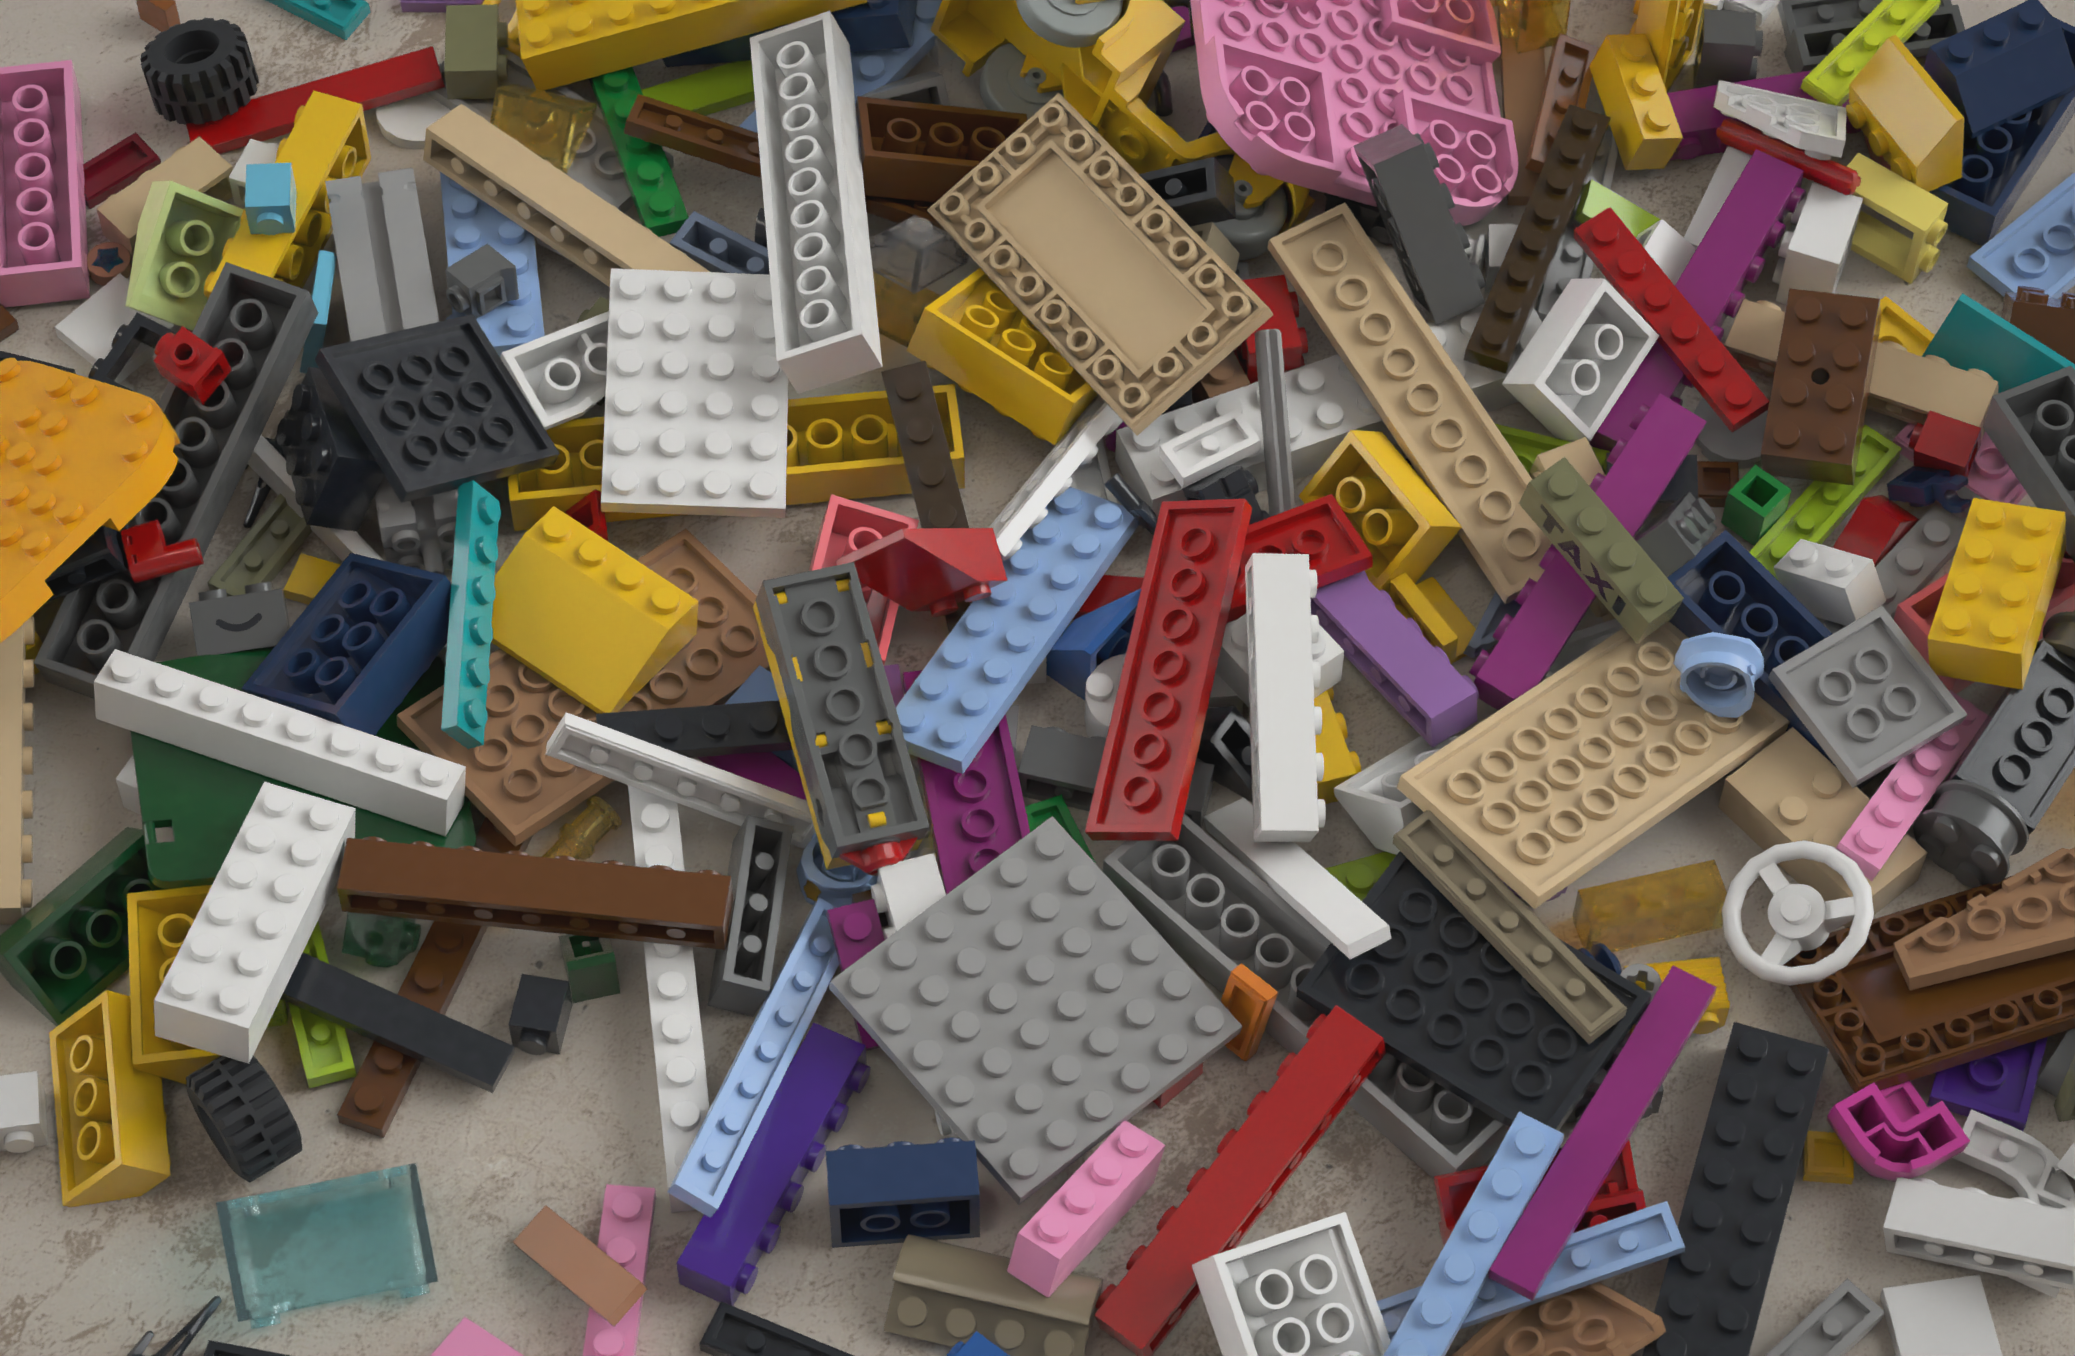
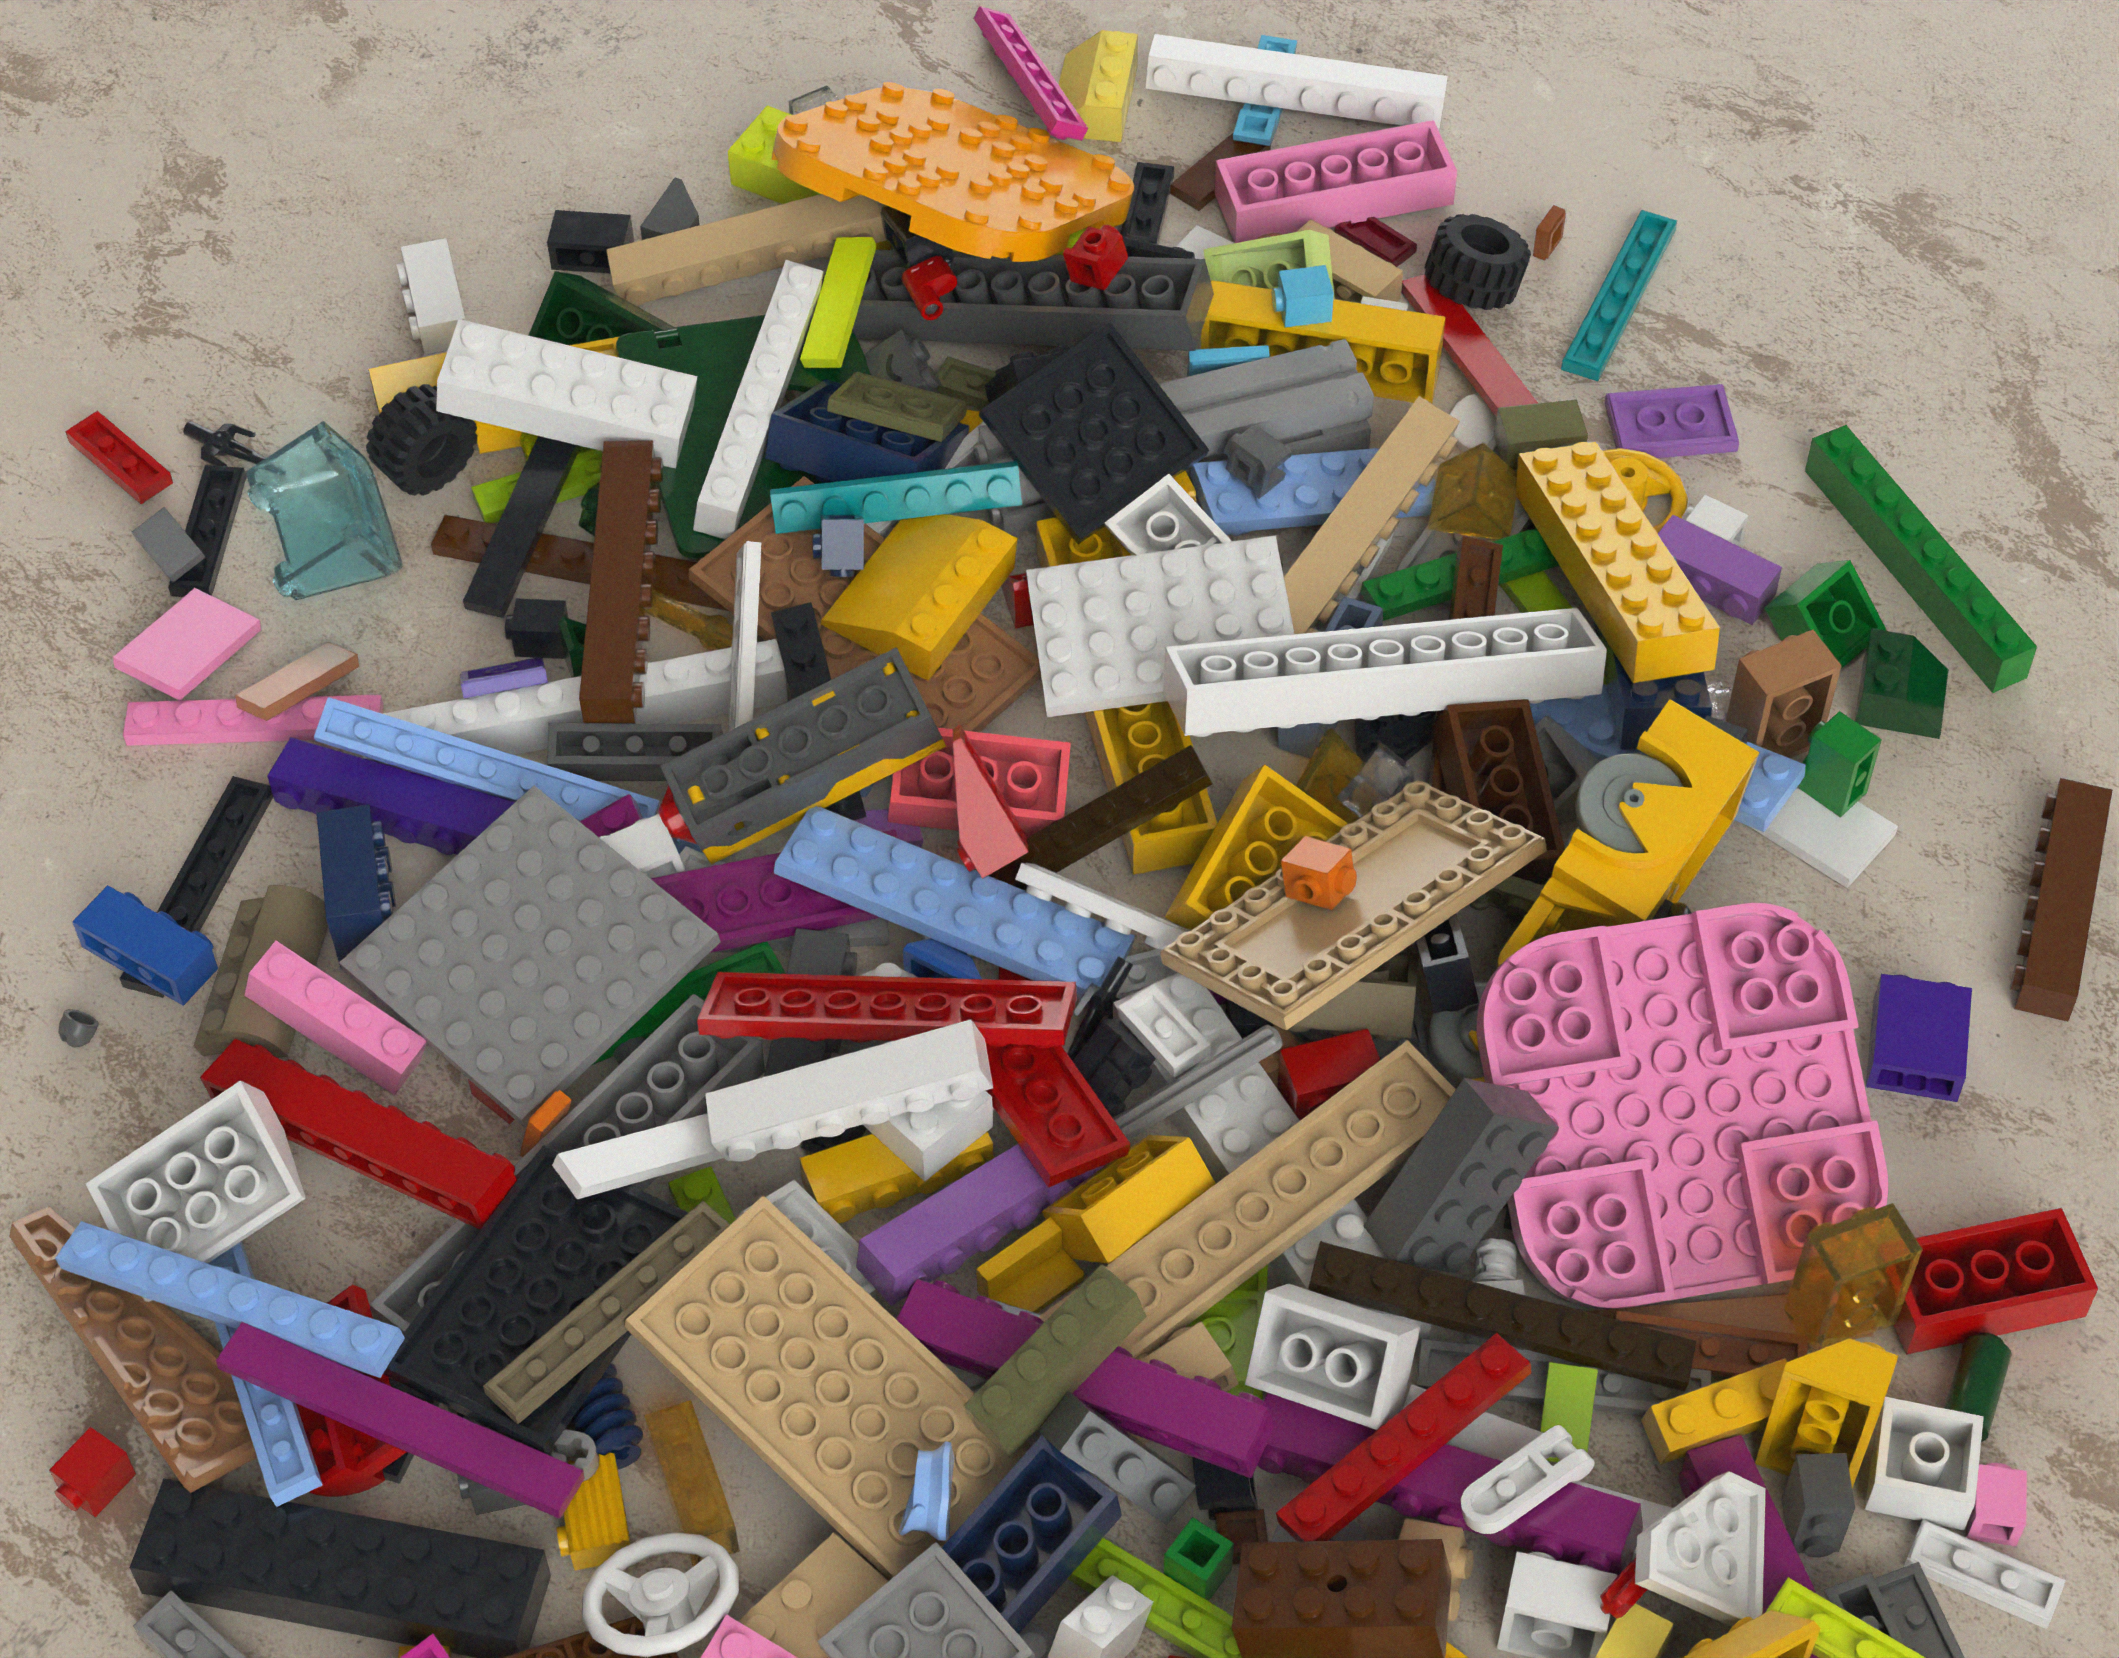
camera: 85 degrees right, 5 degrees down
none -> tile [460,657,548,699]
none -> neon yellow tile [800,237,877,368]
none -> brick [812,515,864,577]
none -> olive tile [827,372,968,442]
none -> orange brick [1281,836,1357,910]
none -> white plate [1461,1425,1595,1534]

